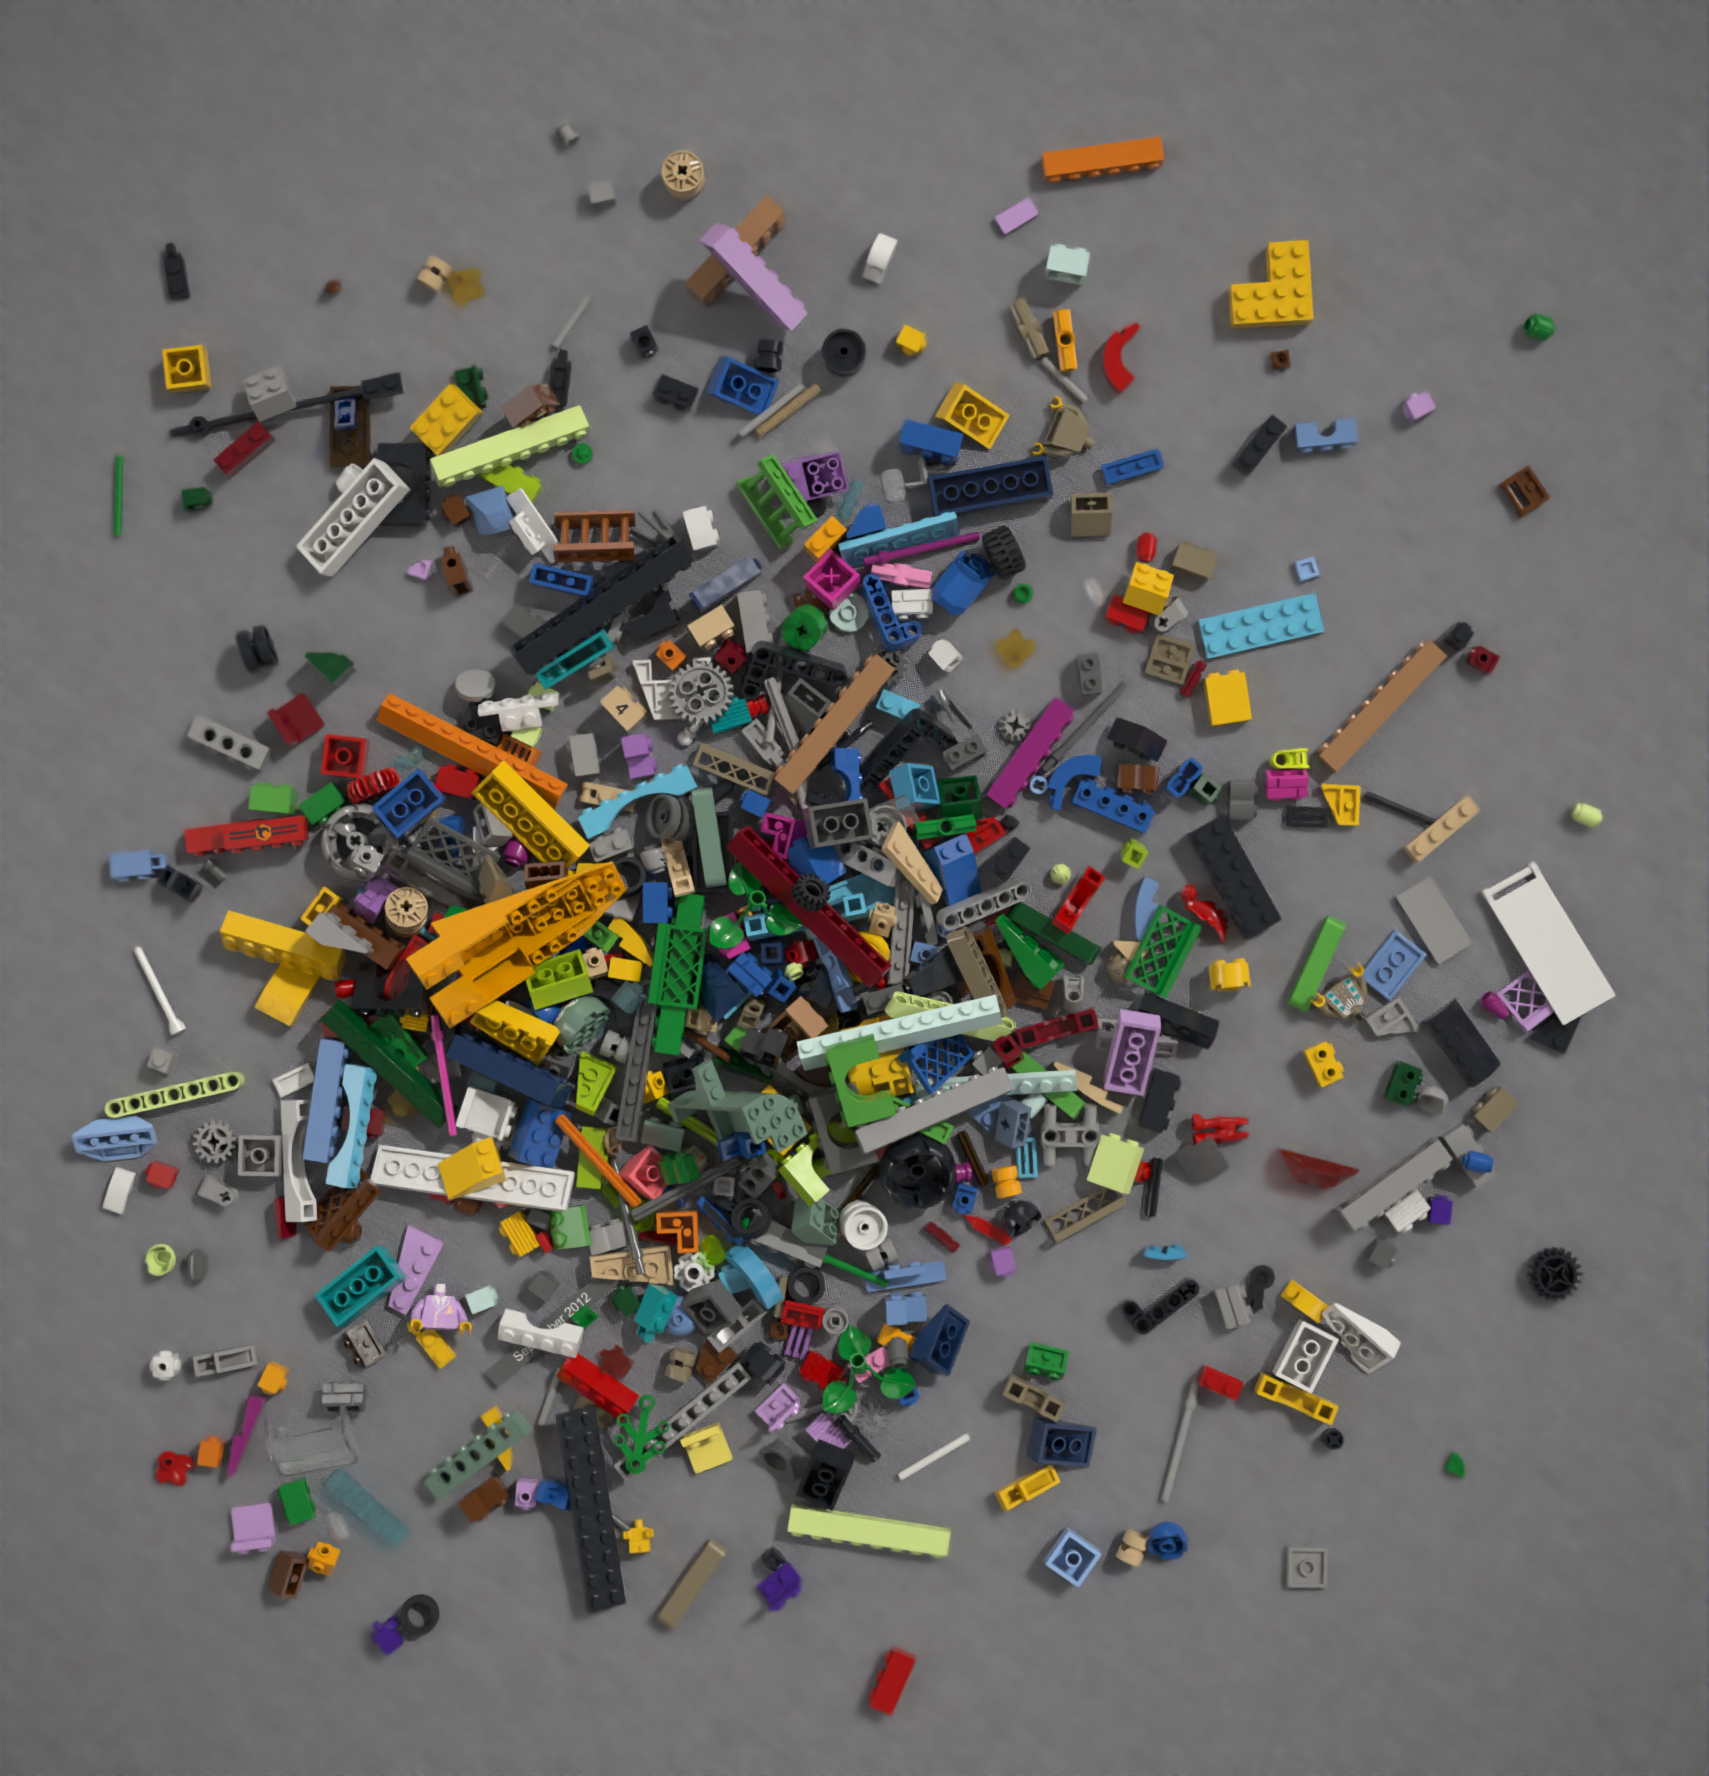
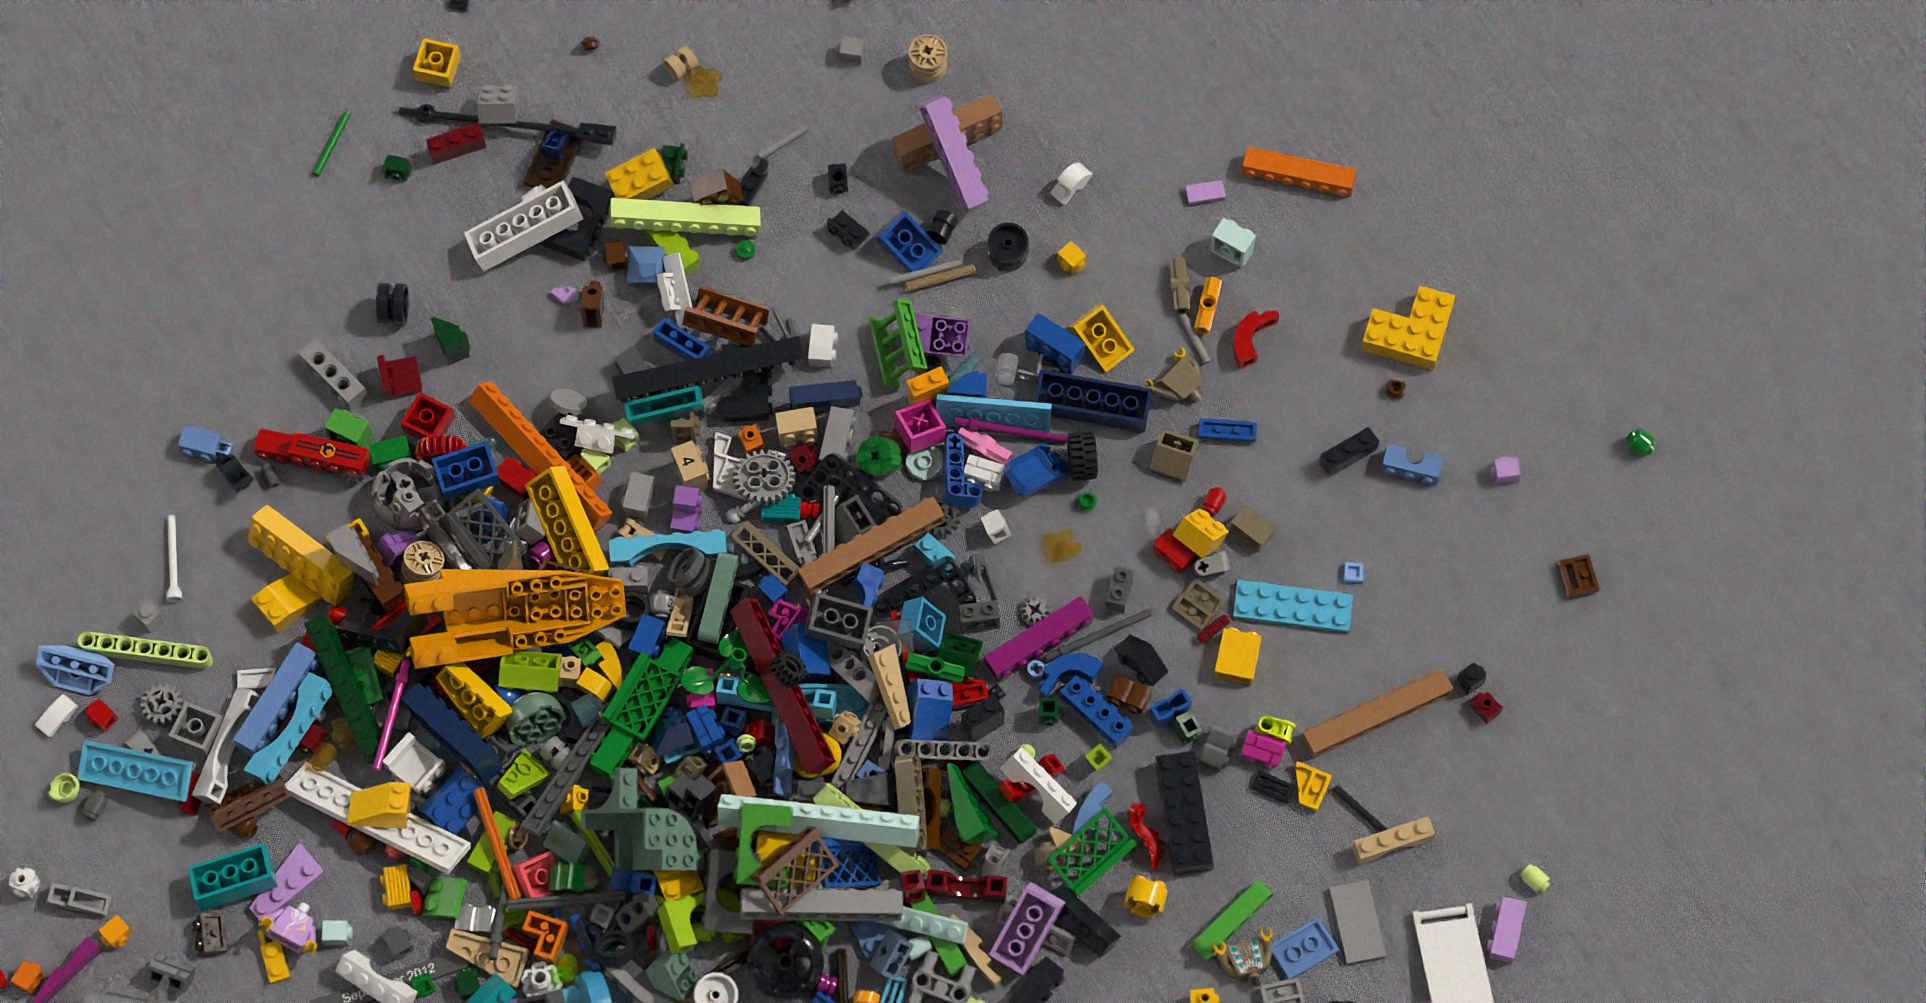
camera: 20 degrees right, 20 degrees down
none -> medium azure plate [77,740,193,801]
none -> clear yellow brick [311,743,337,772]
none -> reddish brown fence [750,827,839,915]
none -> white arch [1000,747,1077,825]
none -> dark green brick [1039,697,1059,726]
none -> lavender brick [1486,896,1527,964]

